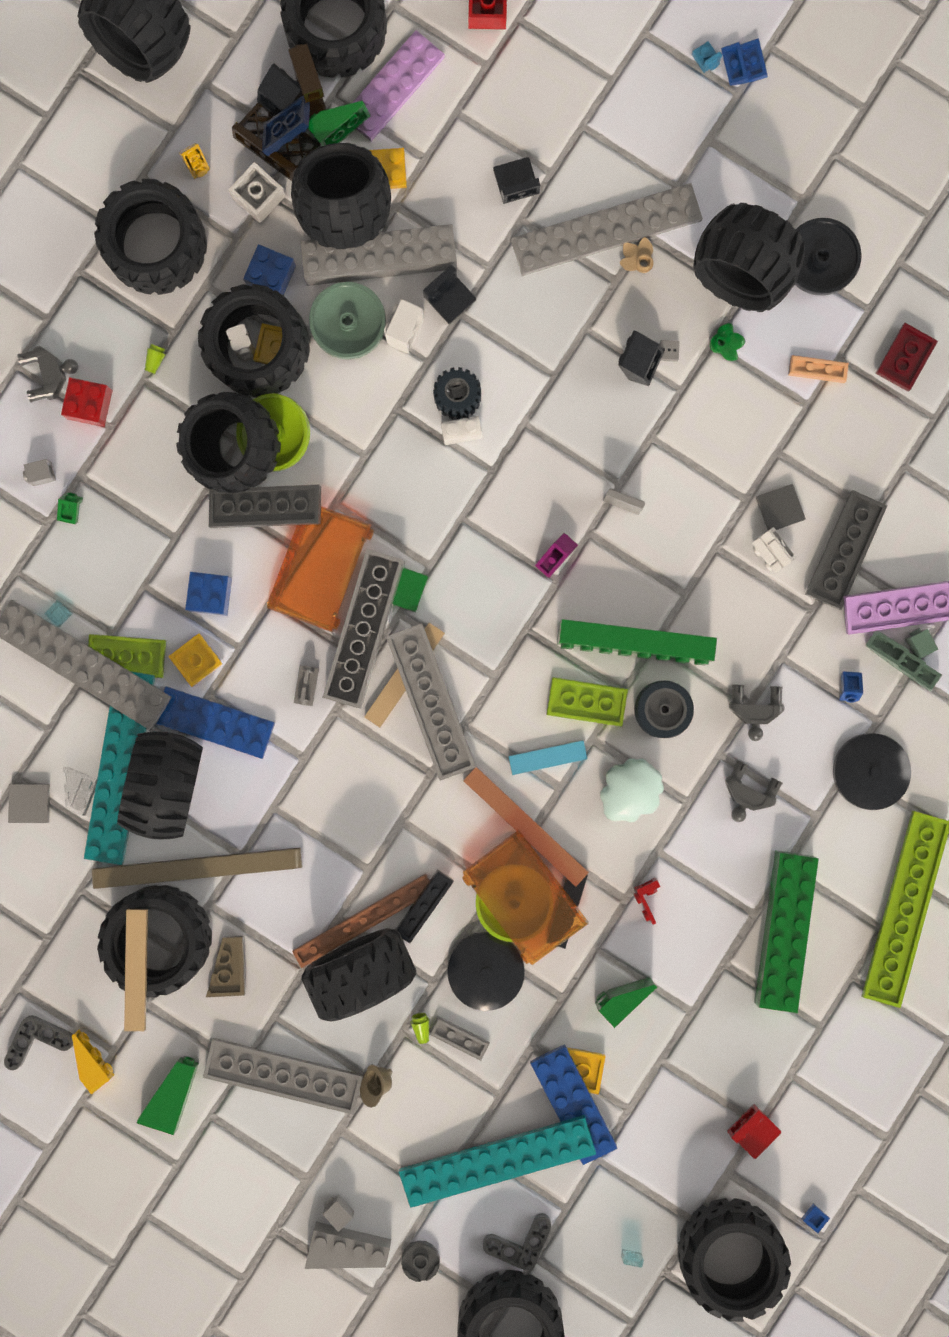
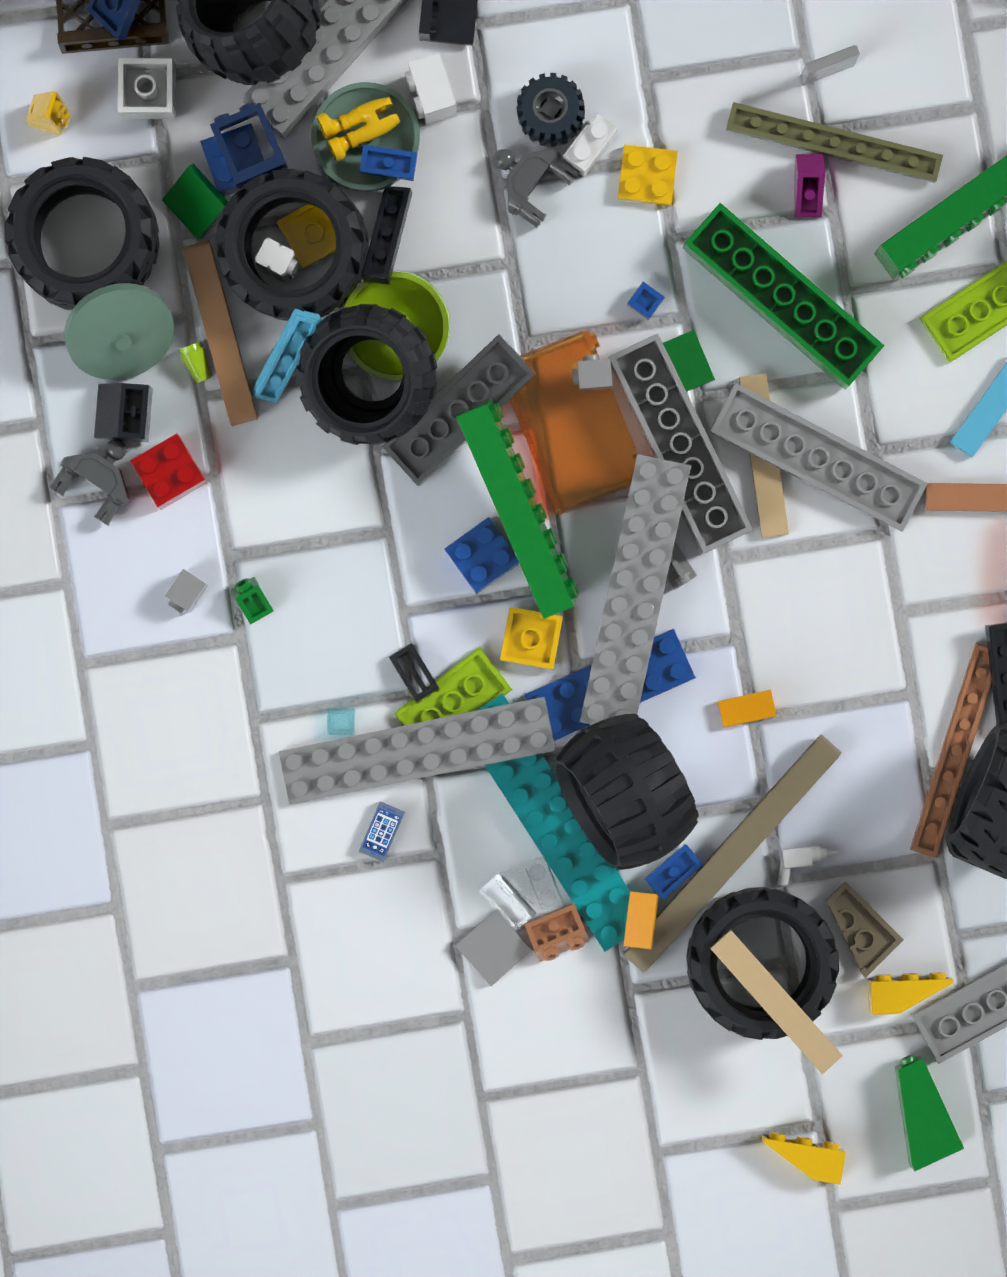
camera: 35 degrees left, 0 degrees up
dark grey beam [4,1015,73,1071] -> none
none -> sand green dish [64,283,174,380]
none -> black slope [94,383,153,443]
none -> green tile [162,163,228,240]
none -> medium nougat beam [183,240,258,426]
none -> dark blue window [210,102,288,189]
none -> medium azure tile [251,309,321,403]
none -> yellow piece [316,97,401,162]
none -> blue plate [359,145,418,181]
none -> tile [359,801,405,862]
none -> black tile [362,186,413,284]
none -> black tile [389,643,440,704]
none -> green brick [456,398,579,619]
none -> clear tile [479,872,537,931]
none -> dark grey connector [494,149,580,229]
none -> nougat bracket [524,904,590,962]
none -> light grey brick [572,355,613,392]
none -> light grey plate [580,454,691,724]
none -> yellow plate [617,144,678,206]
none -> light orange tile [624,891,659,950]
none -> blue plate [627,281,665,320]
none -> blue plate [645,844,704,900]
none -> green brick [682,203,885,390]
none -> light orange tile [717,690,777,728]
none -> olive plate [726,102,943,183]
none -> white piece [777,846,839,886]
none -> yellow slope [868,972,954,1015]

